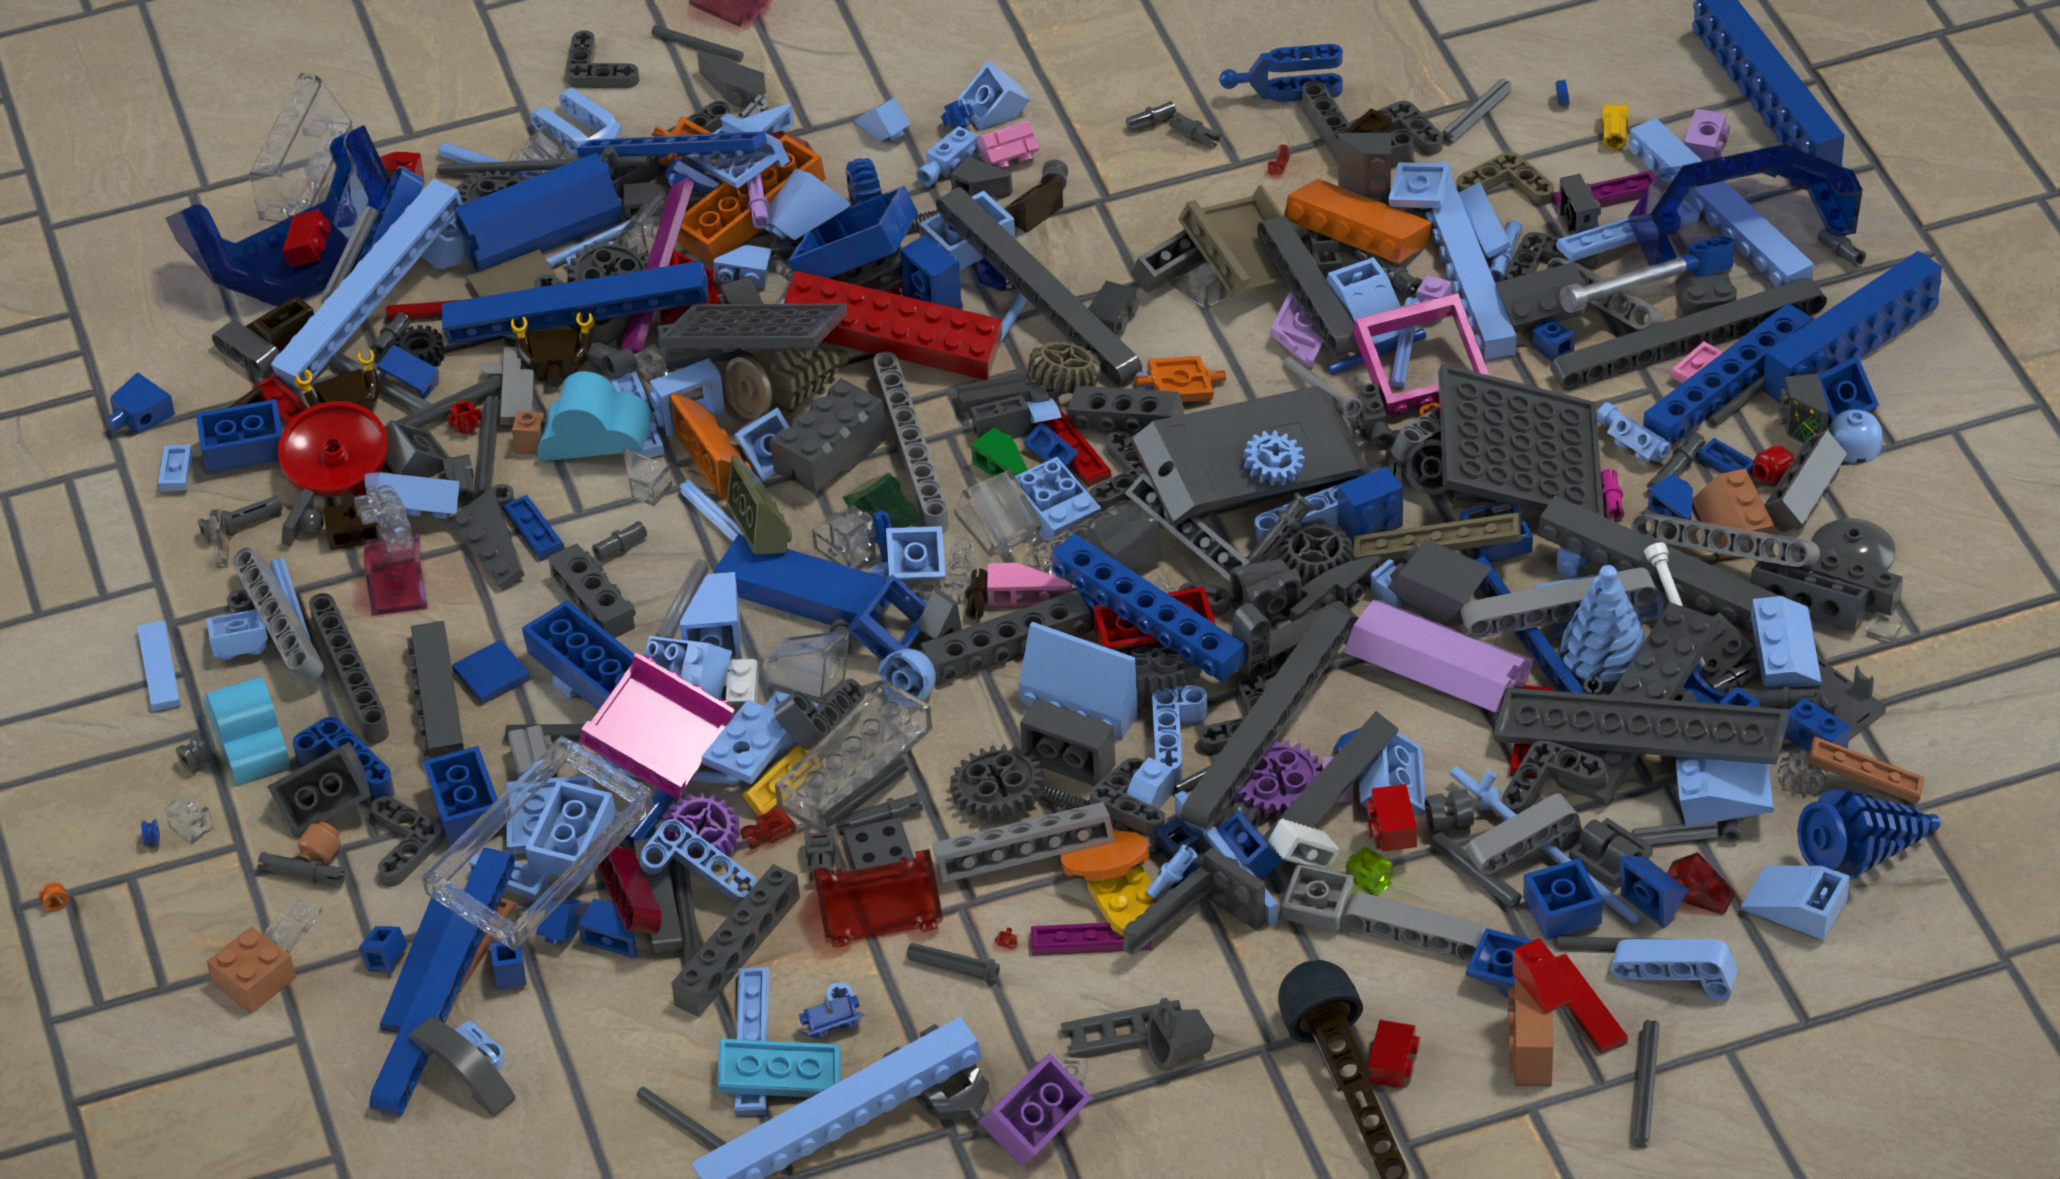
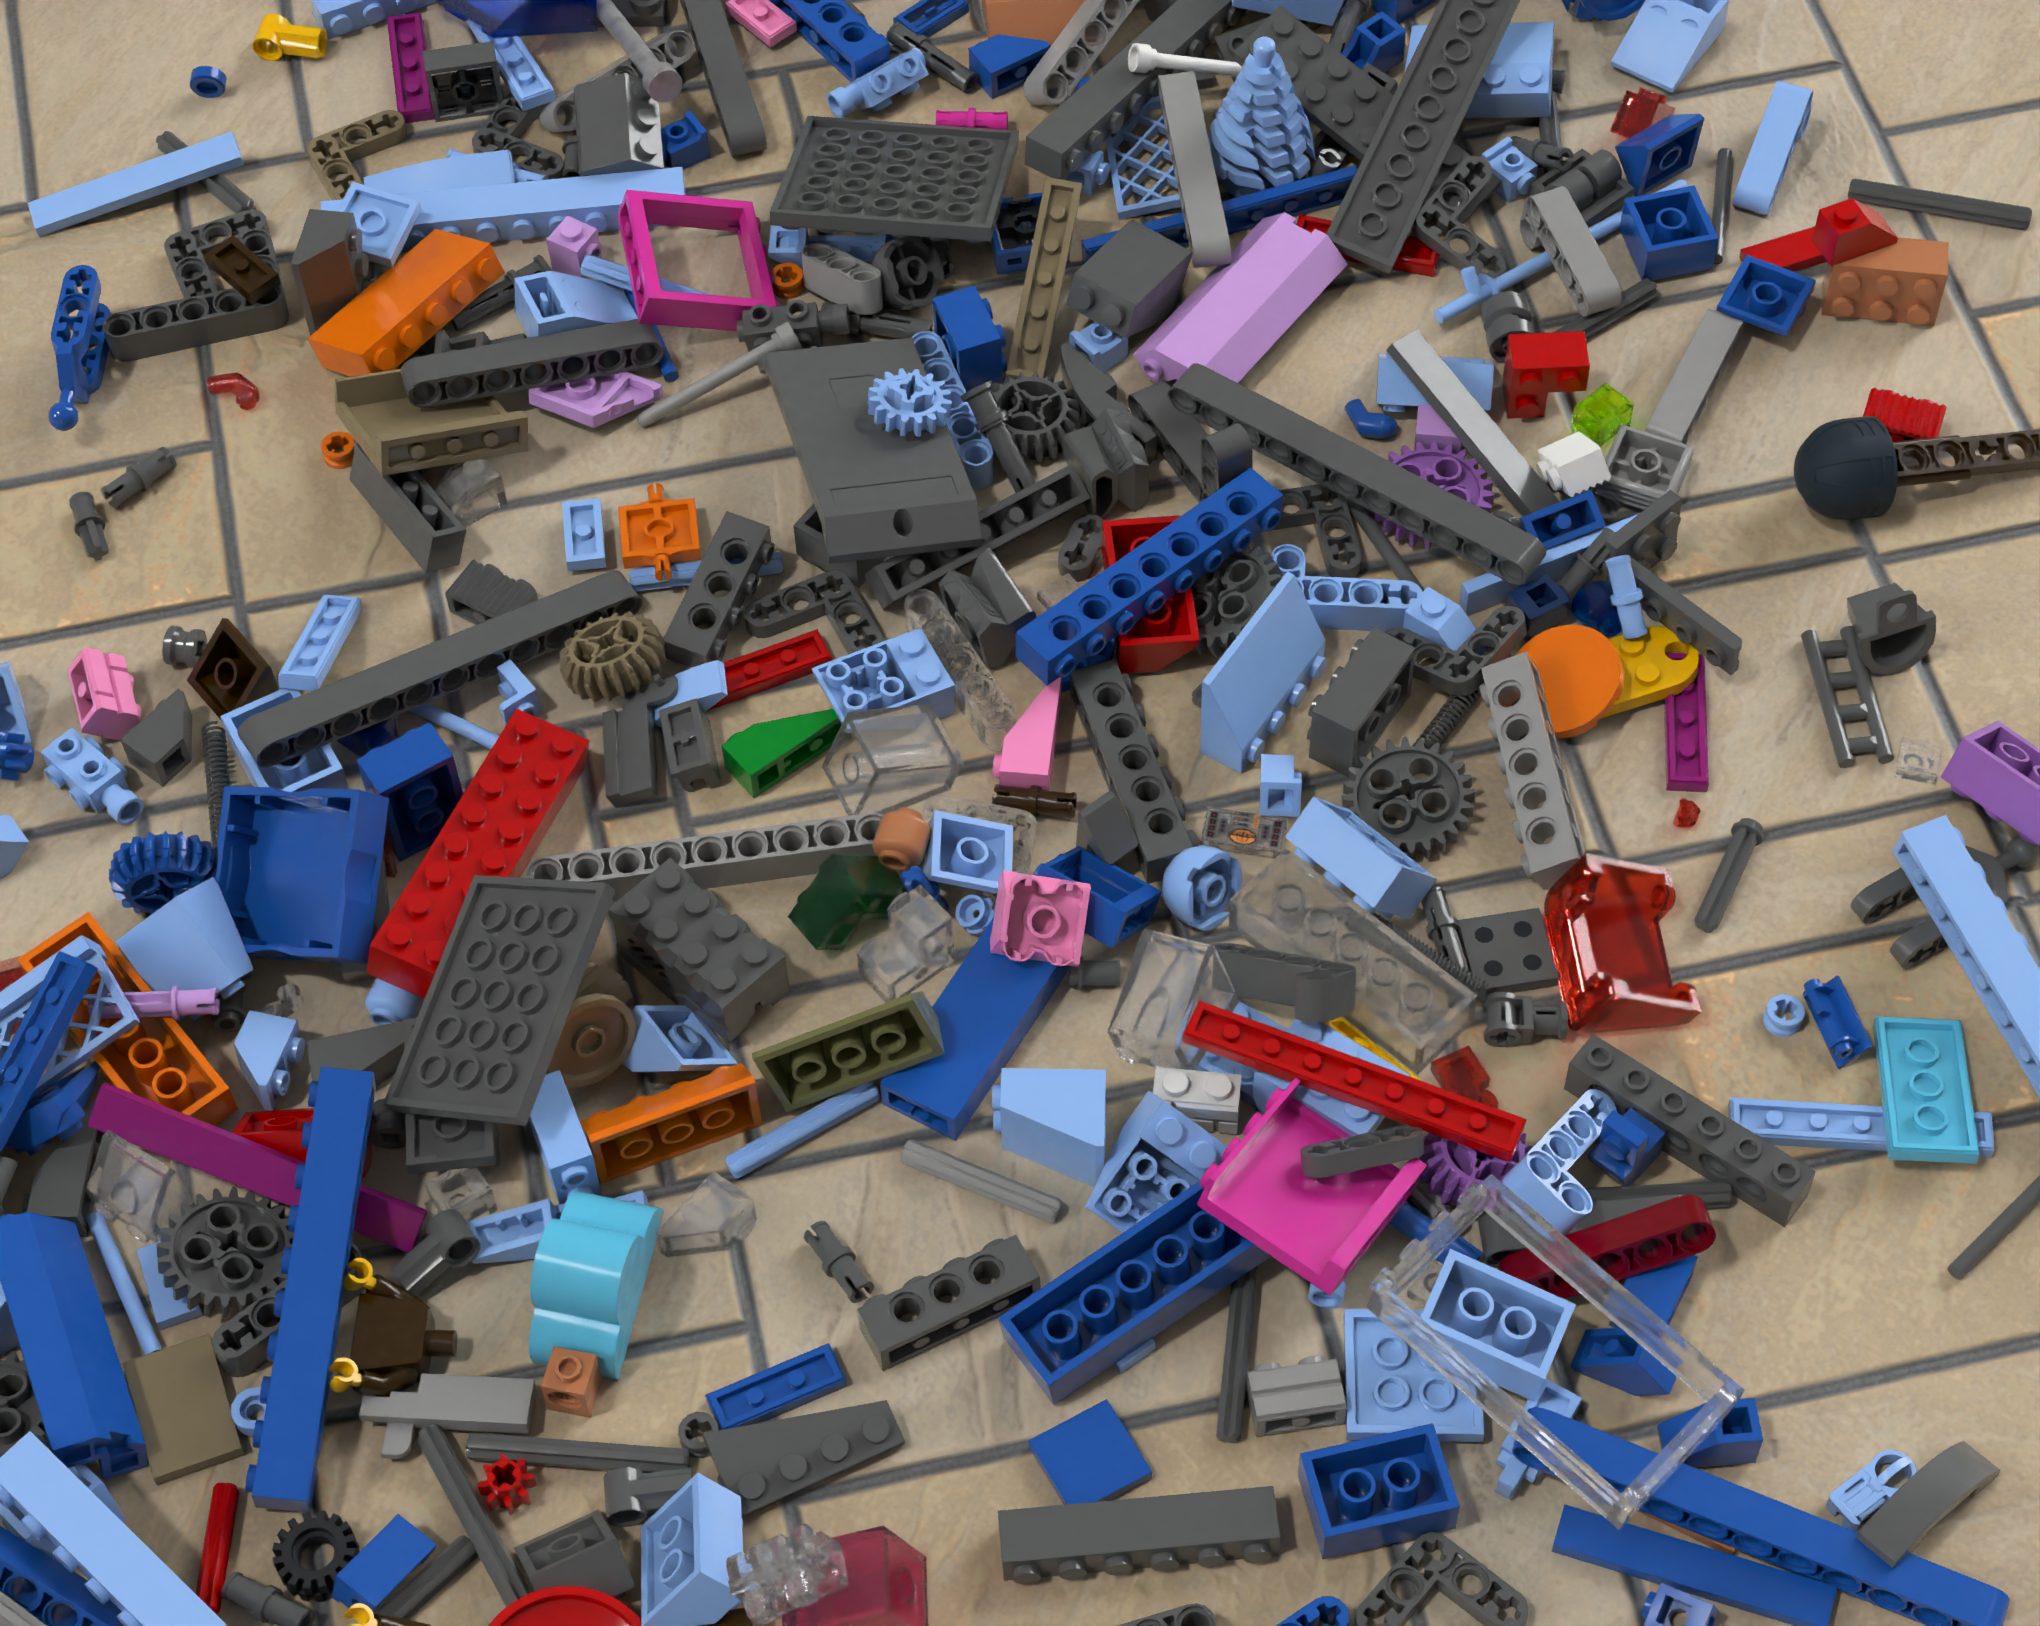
camera: 85 degrees left, 10 degrees up
blue slope [1023,422,1079,468] -> none
none -> light blue tile [28,131,244,237]
none -> light blue tile [278,594,362,691]
none -> light blue bracket [497,659,542,726]
none -> light blue plate [562,498,607,572]
none -> nougat head [873,807,931,872]
none -> bright pink slope [990,870,1091,967]
none -> red tile [1183,1000,1527,1163]
none -> tile [1200,807,1288,860]
none -> light blue brick [1259,754,1302,817]
none -> light blue brick [1285,796,1437,919]
none -> dark grey beam [1300,1126,1425,1178]
none -> light blue brick [1481,136,1538,203]
none -> dark grey pin [1511,136,1573,172]
none -> blue brick [1588,1108,1666,1186]

